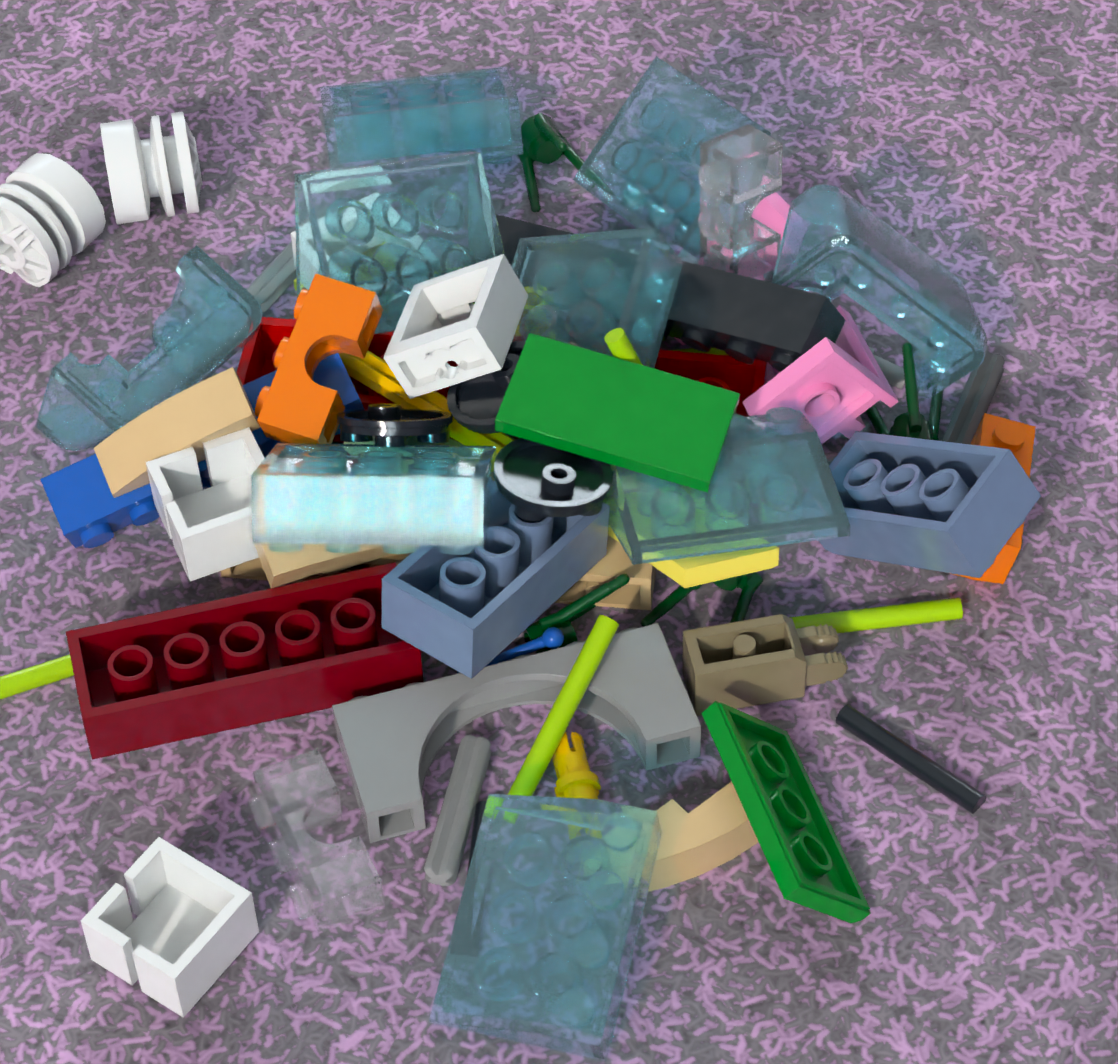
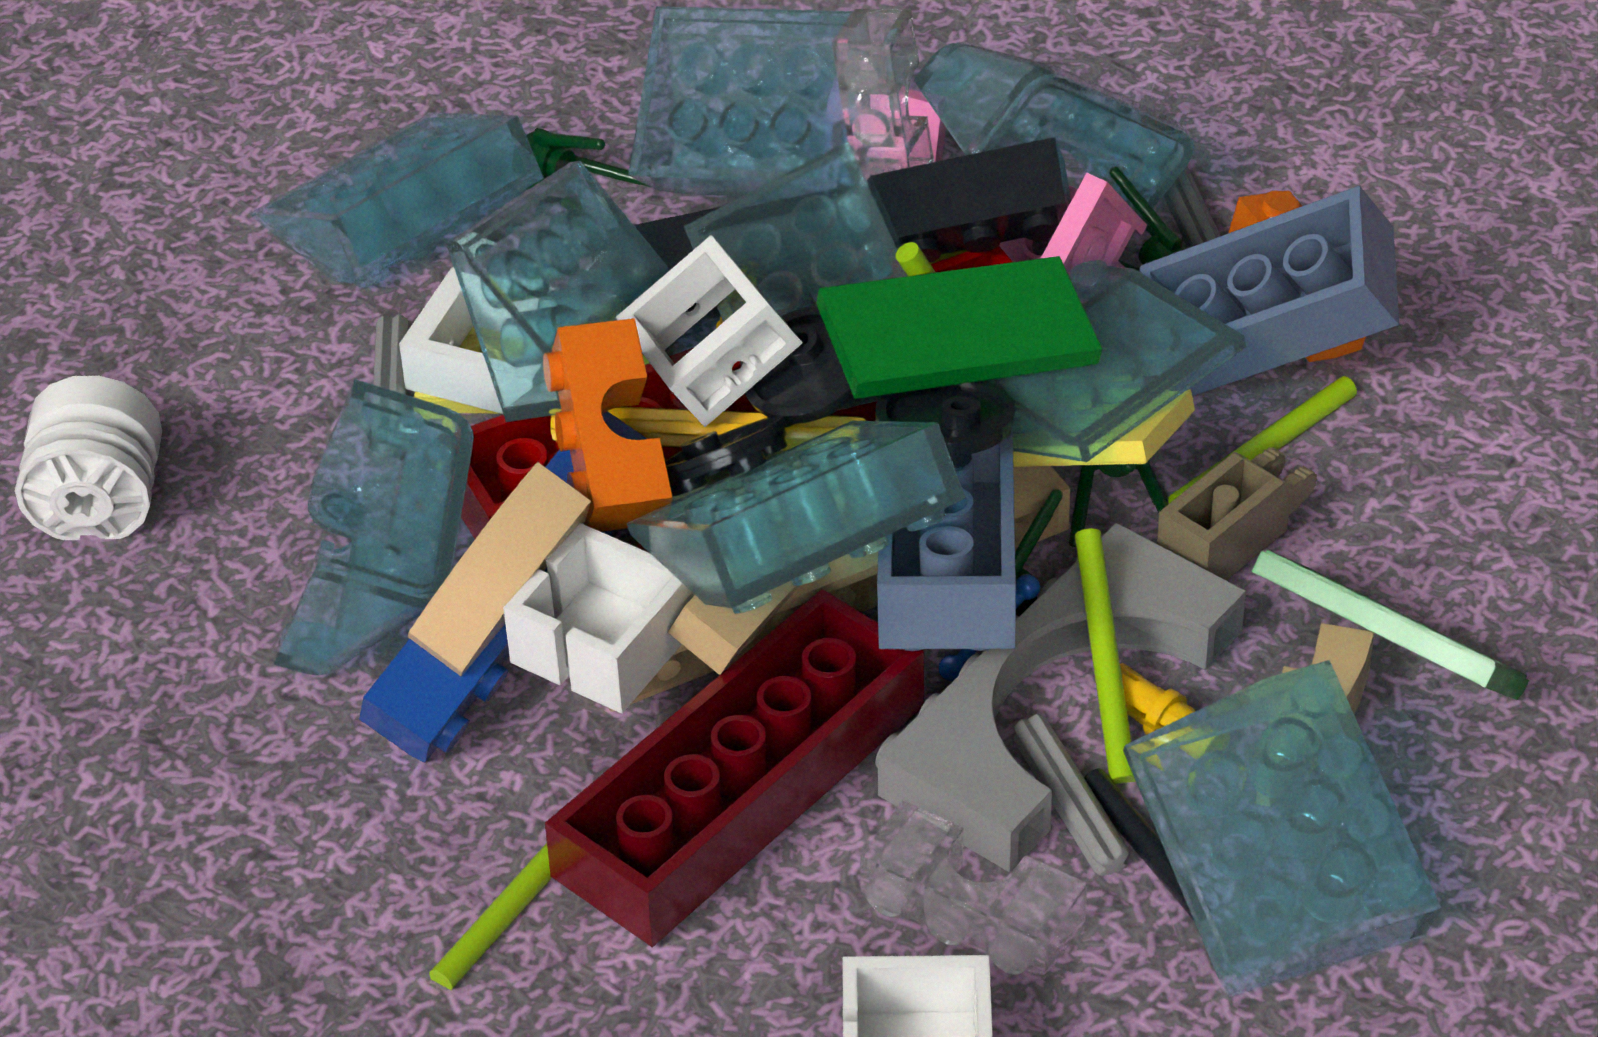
camera: 35 degrees left, 5 degrees down
white wheel [100,112,203,225] -> none
black bar [835,704,986,814] -> none

